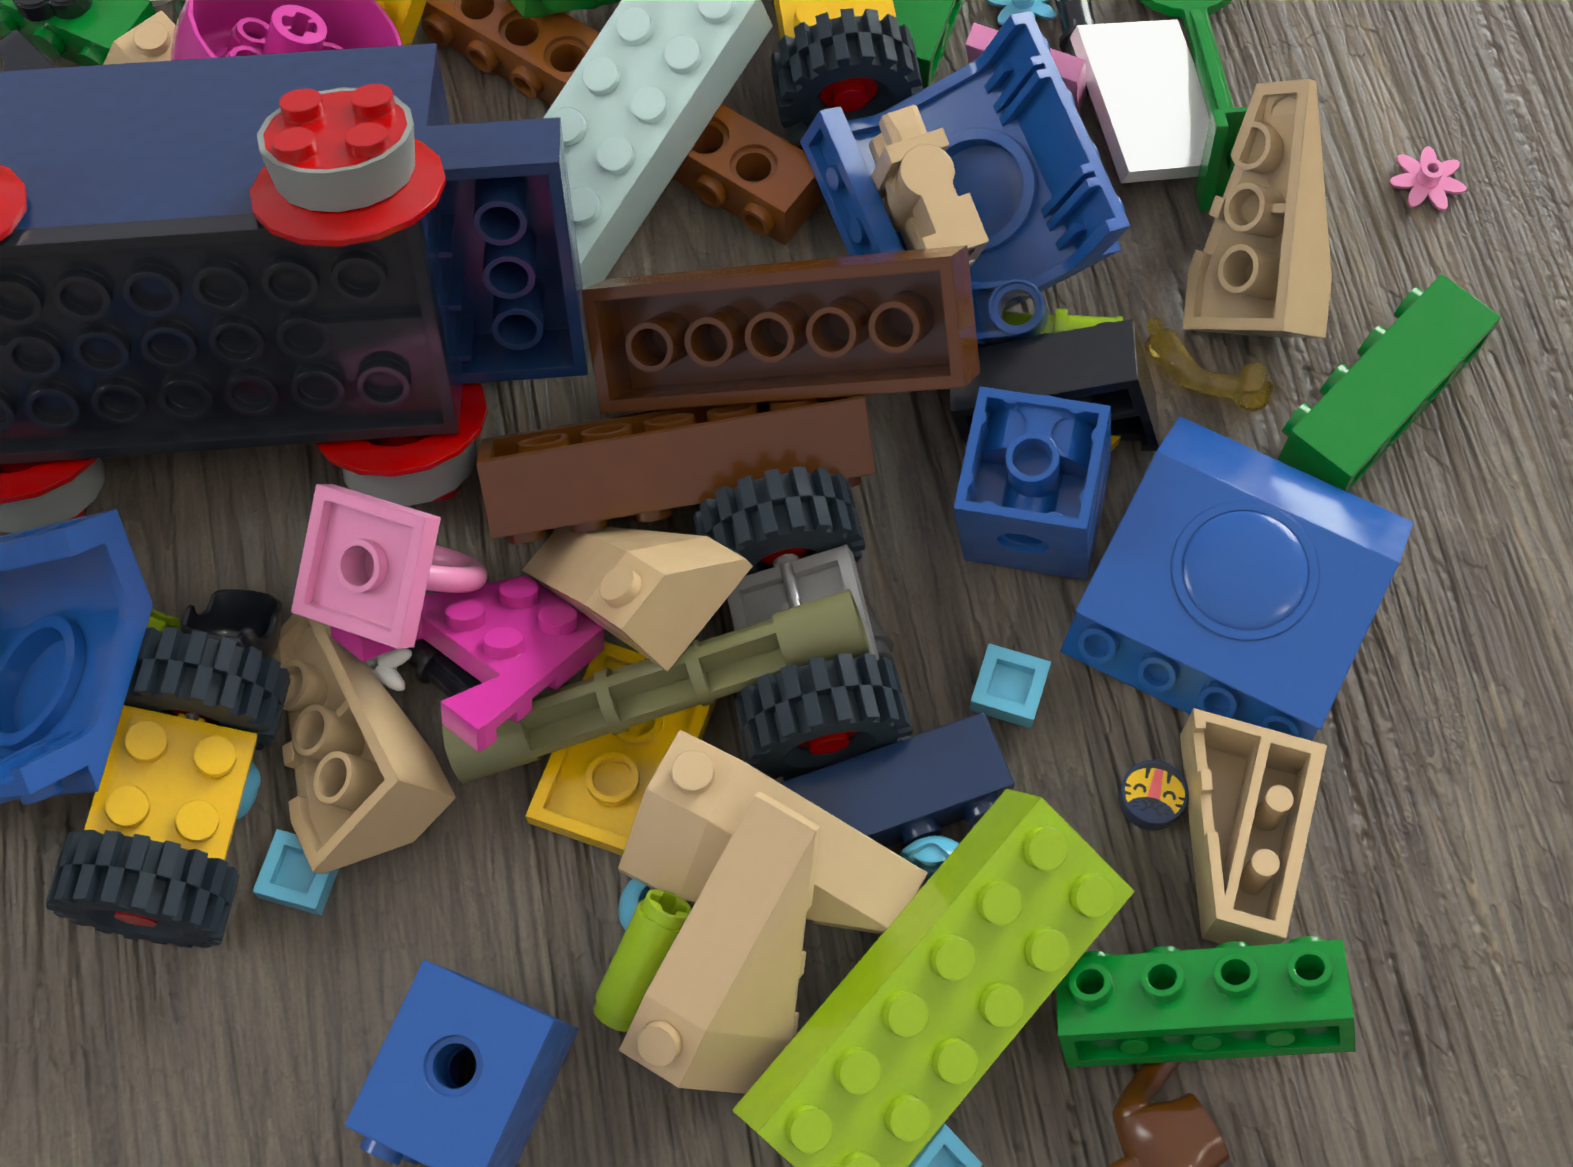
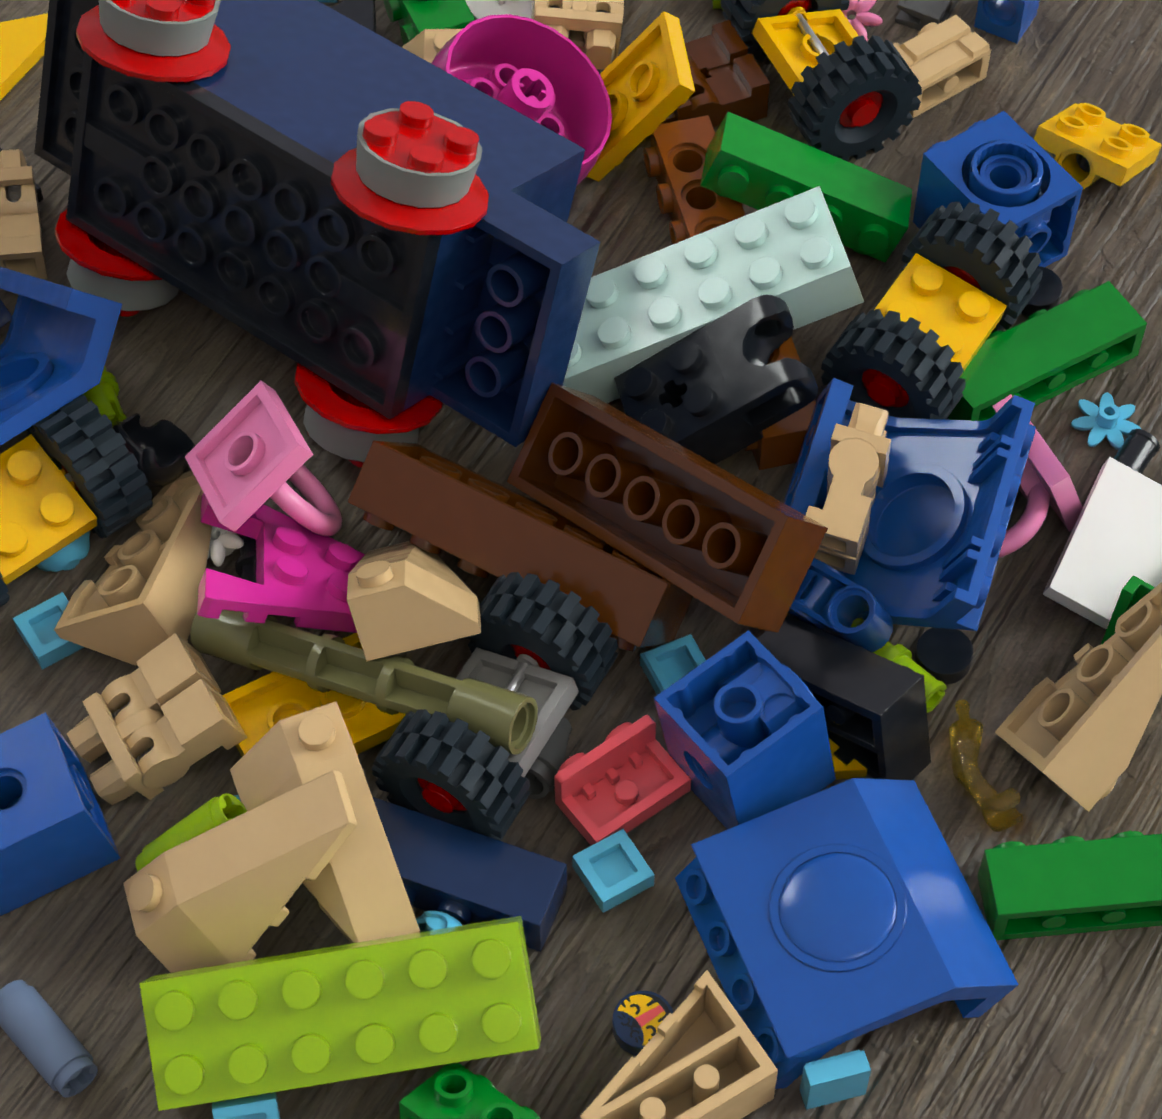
camera: 40 degrees right, 10 degrees down
none -> tan hips [67,633,247,805]
none -> coral bracket [554,715,691,846]
none -> black brick [614,294,818,464]
none -> medium azure tile [640,634,706,695]
none -> medium azure tile [800,1049,871,1110]
none -> black tile [915,627,973,684]

